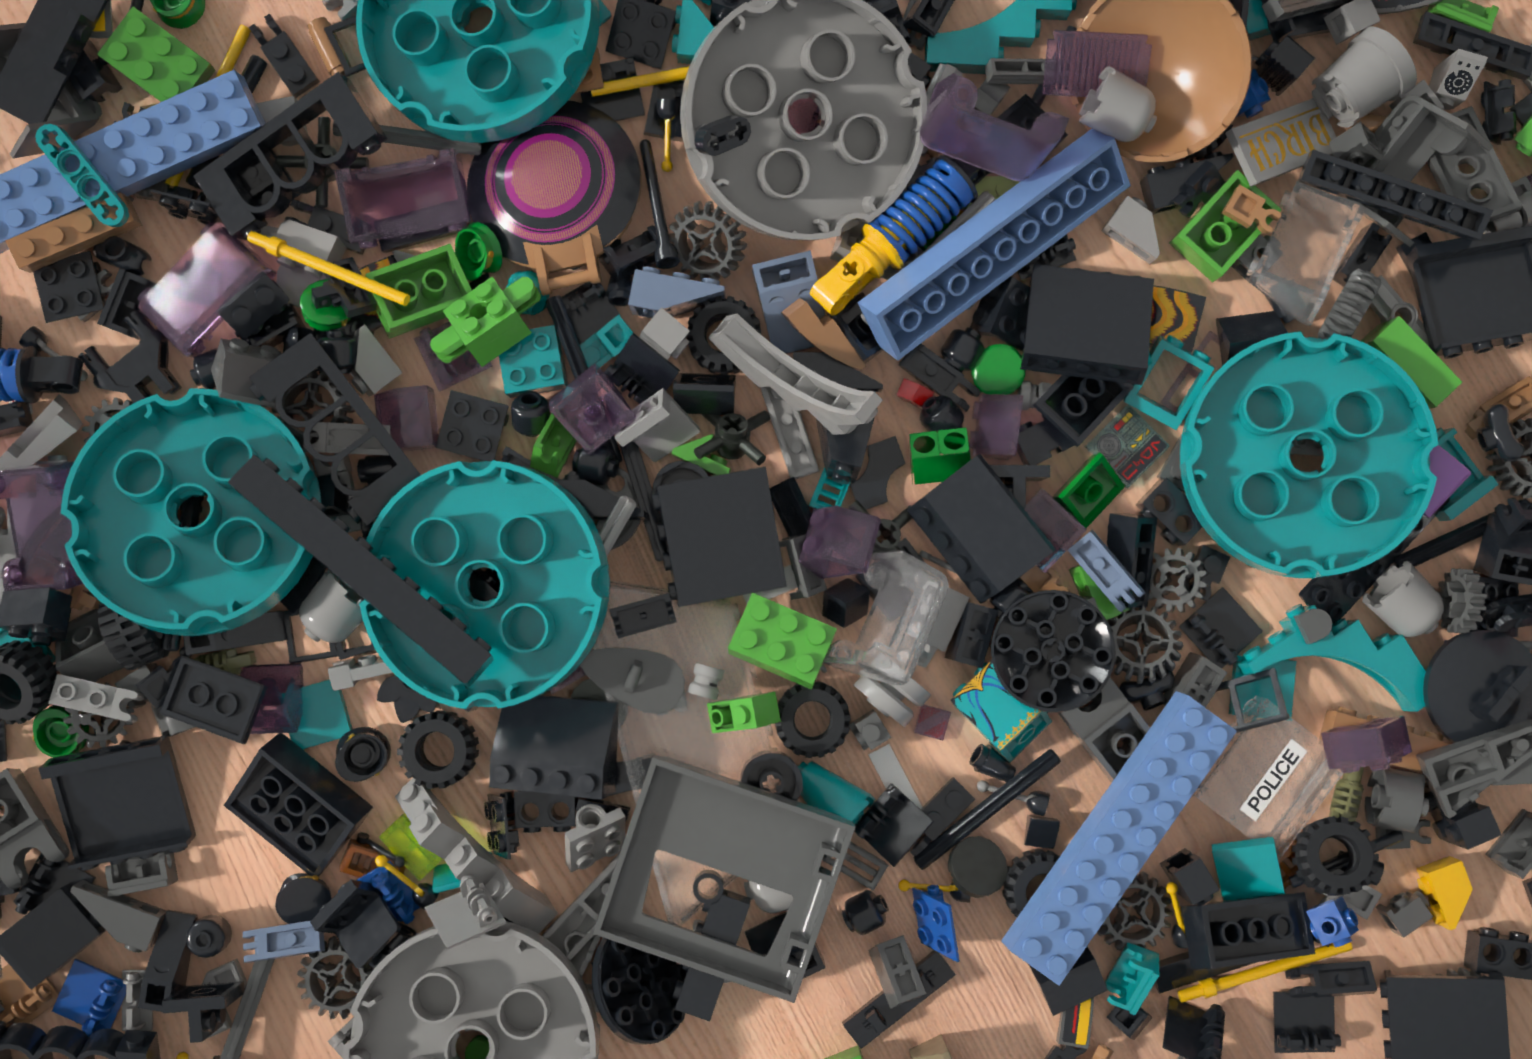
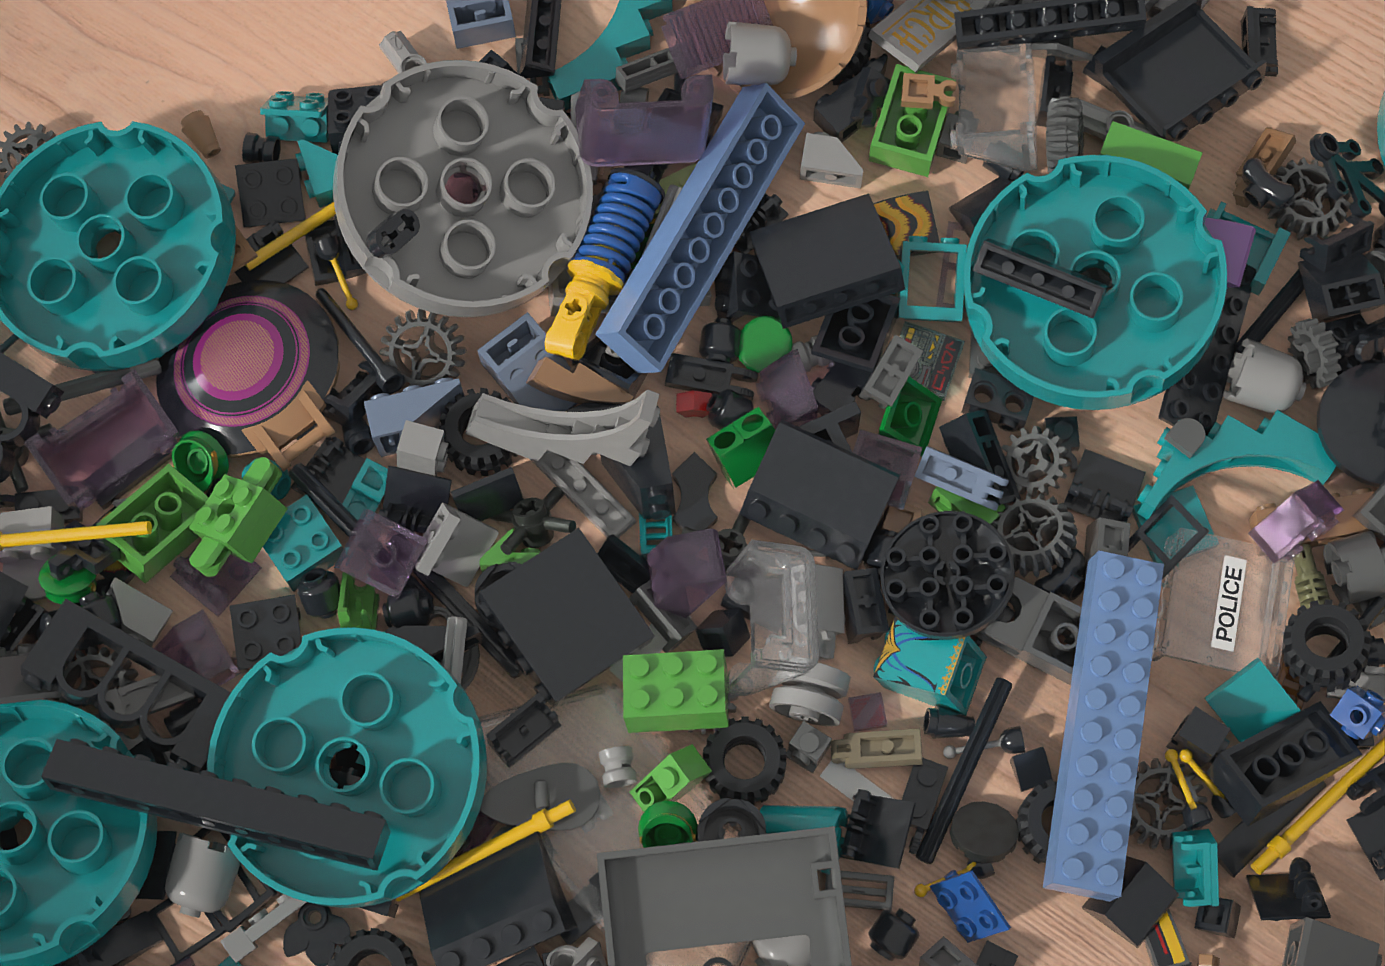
camera: 20 degrees left, 15 degrees down
none -> yellow bar [395,799,576,902]
none -> green piece [638,801,698,848]
none -> dark tan hinge [831,729,923,769]
none -> dark grey hinge [859,335,923,409]
none -> black slope [973,238,1108,318]
none -> hinge [1165,749,1213,830]

